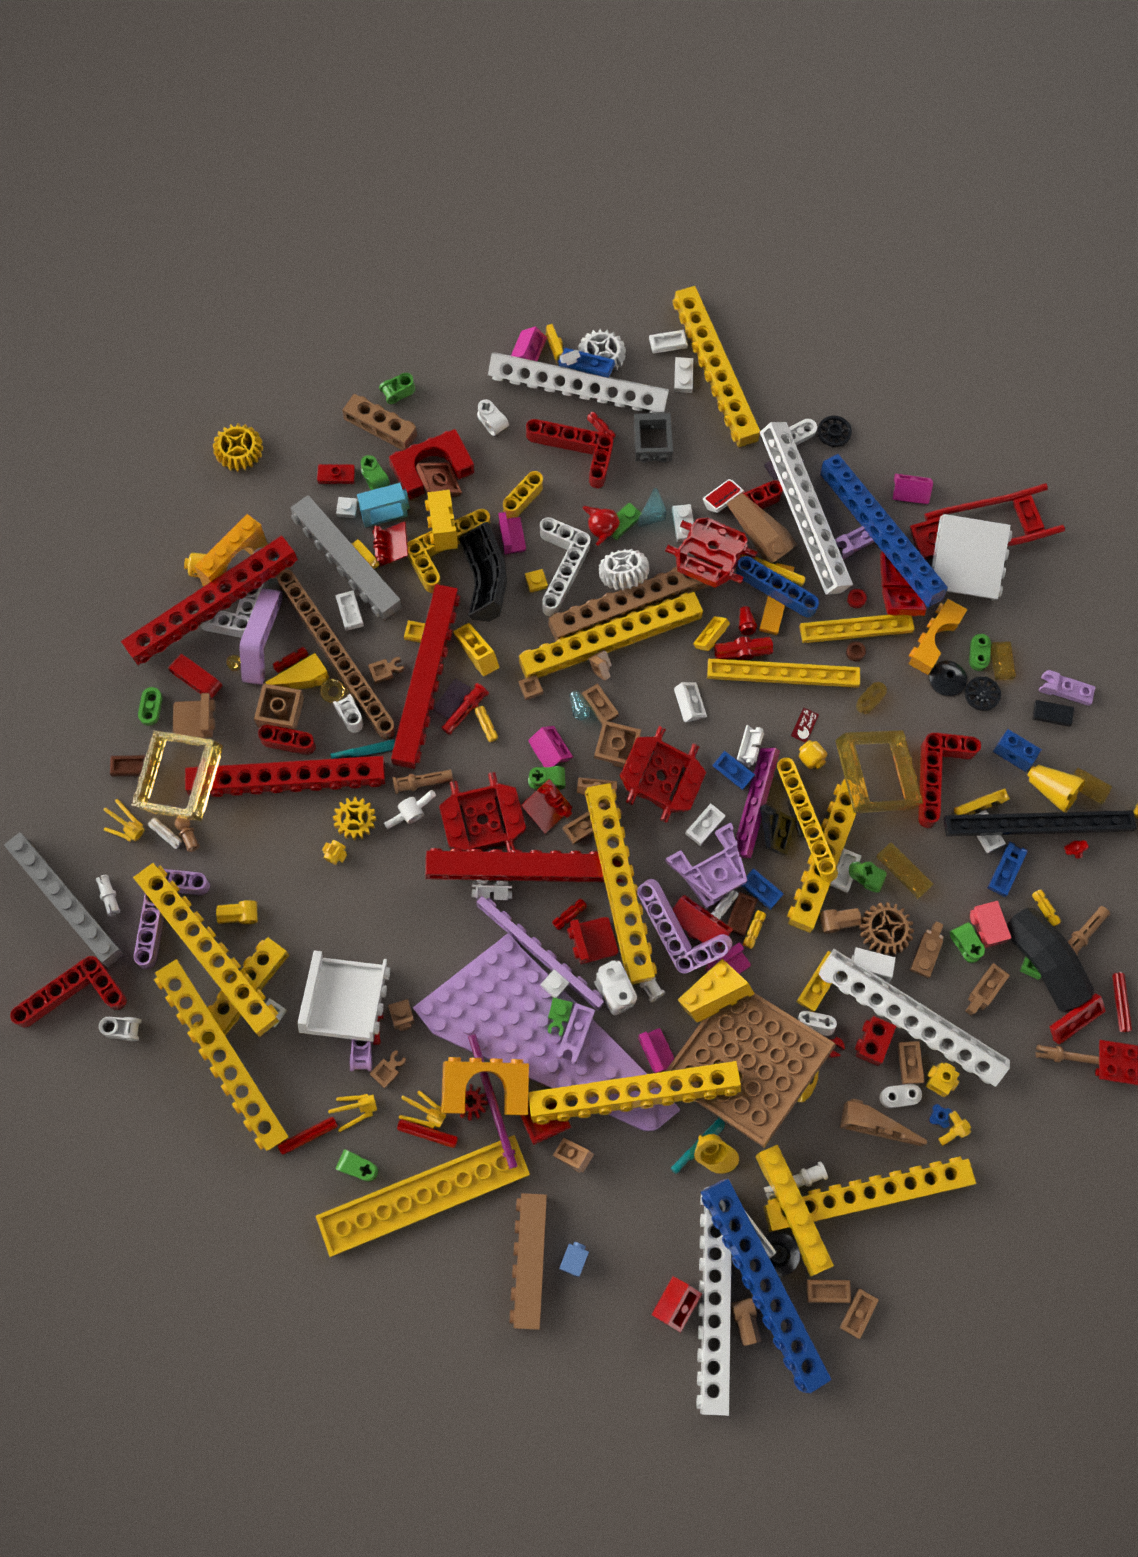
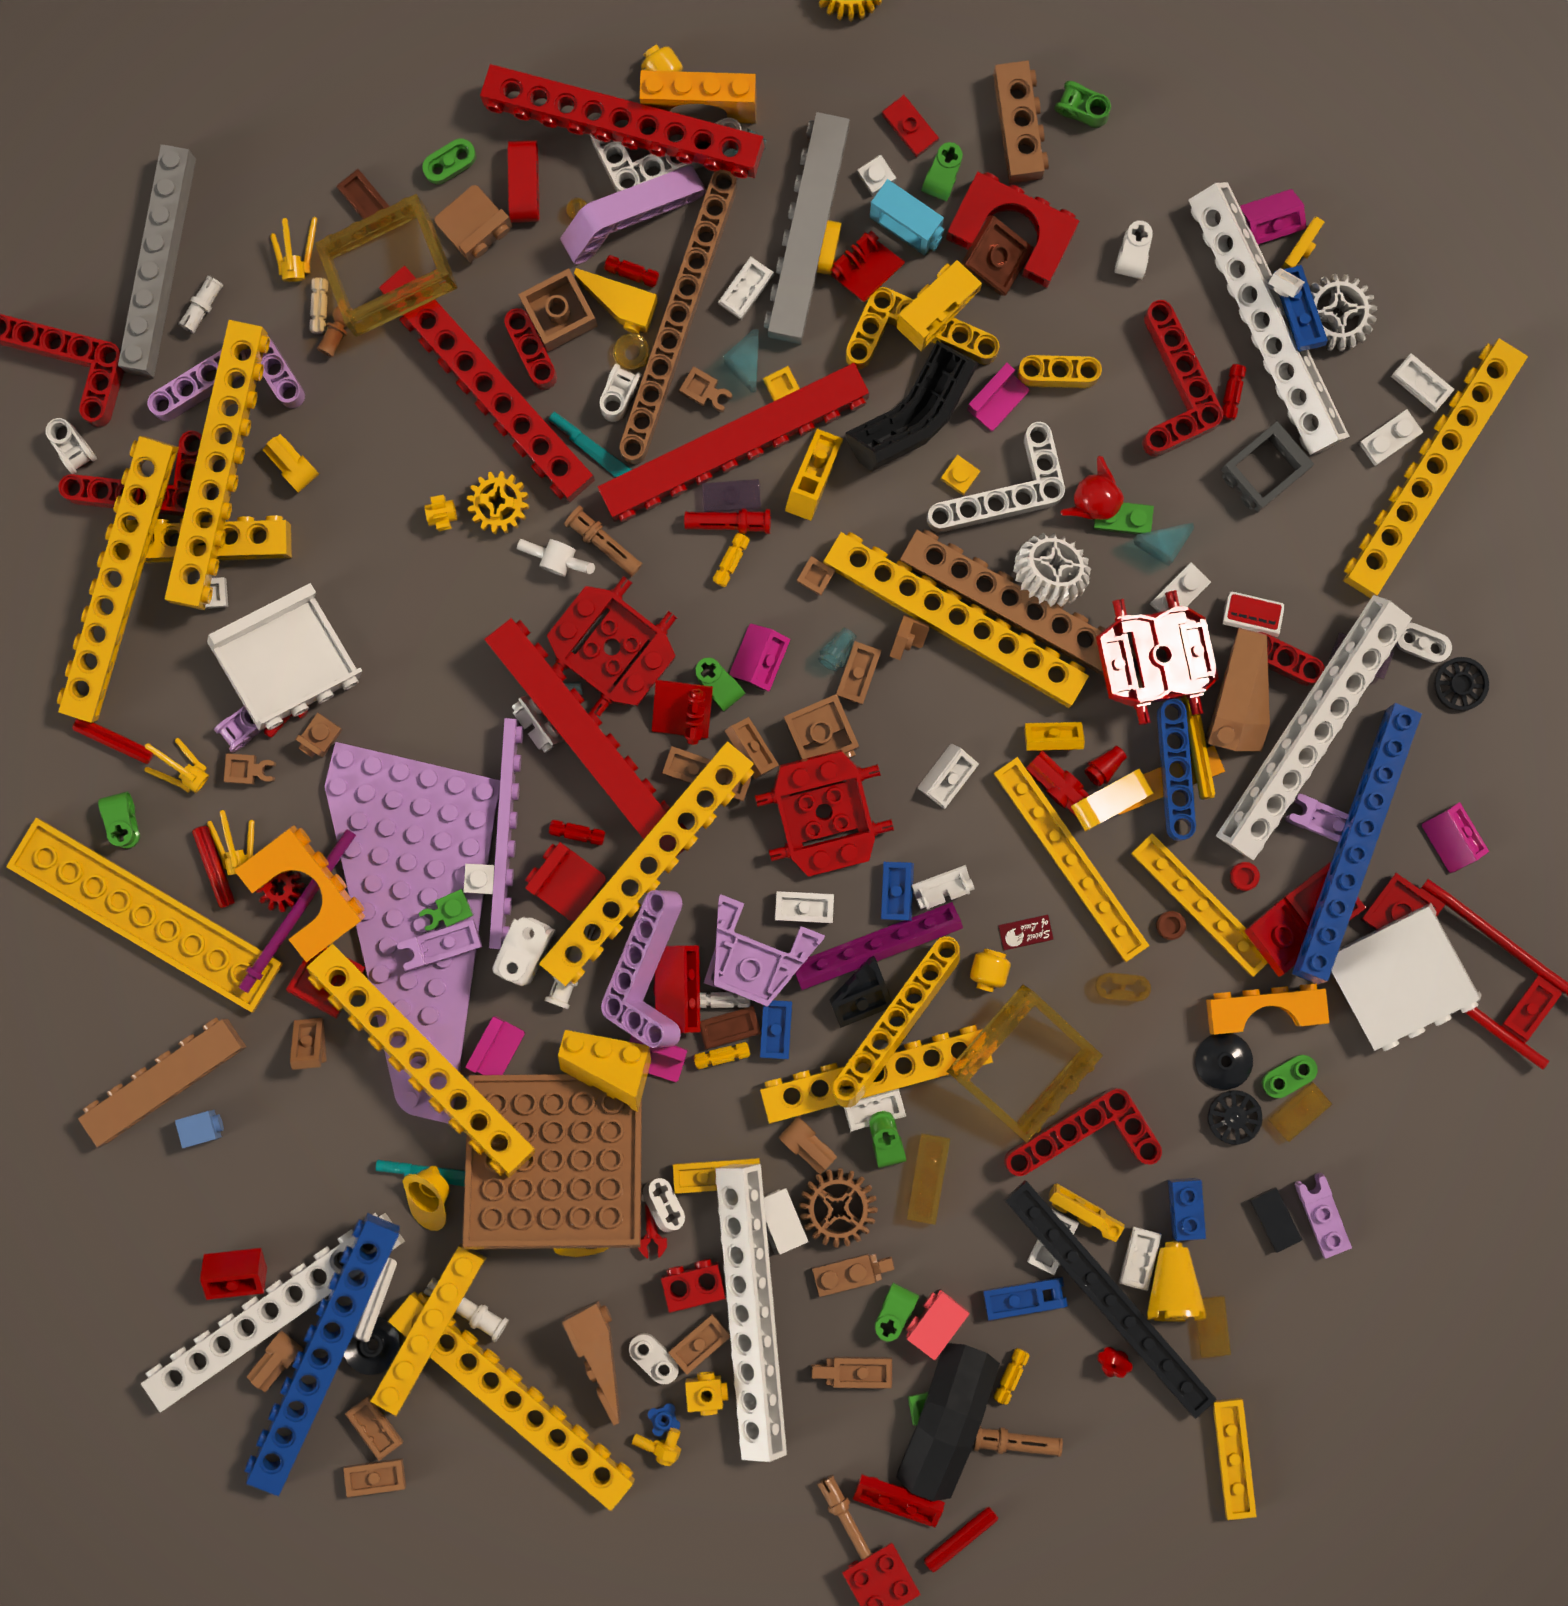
camera: 60 degrees right, 15 degrees up
none -> red beam [58,430,202,516]
none -> clear light blue slope [723,329,759,392]
none -> beam [1071,768,1153,831]
none -> white plate [1118,1226,1162,1291]

